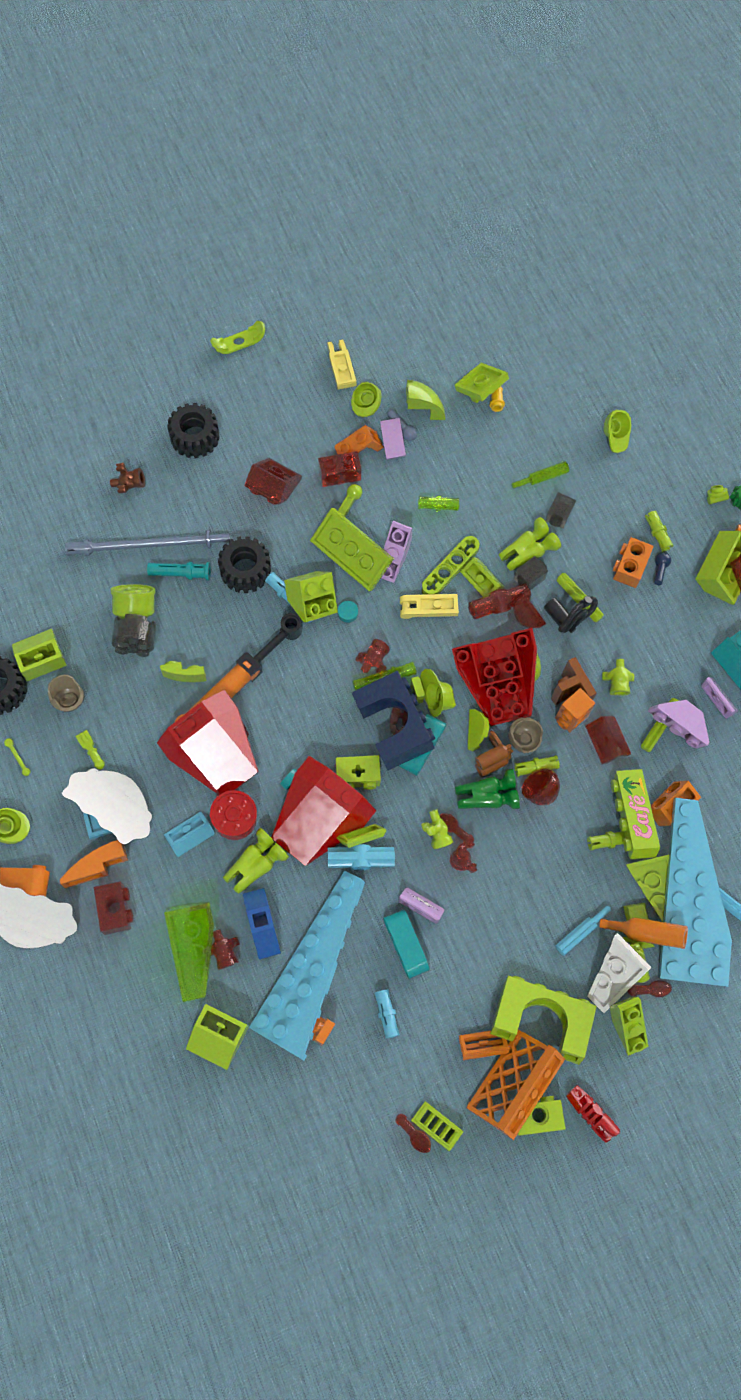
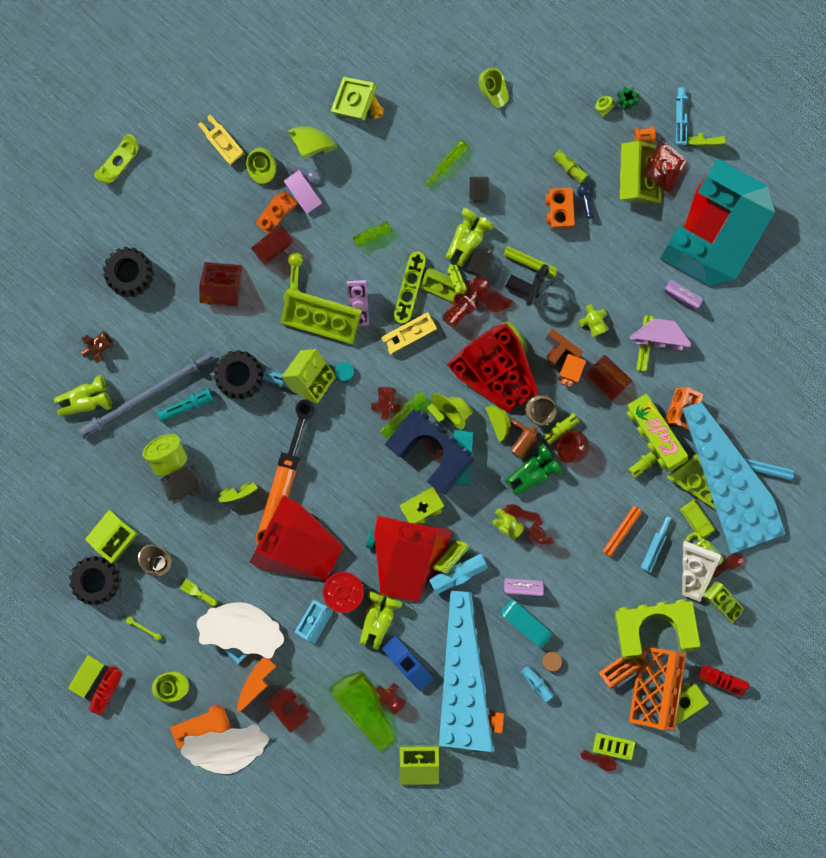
camera: 20 degrees left, 15 degrees up
orange piece [600,918,688,949] -> none
none -> lime piece [53,375,112,417]
none -> lime axle [447,264,467,295]
none -> medium nougat tile [542,652,562,671]
none -> orange axle [603,506,642,557]

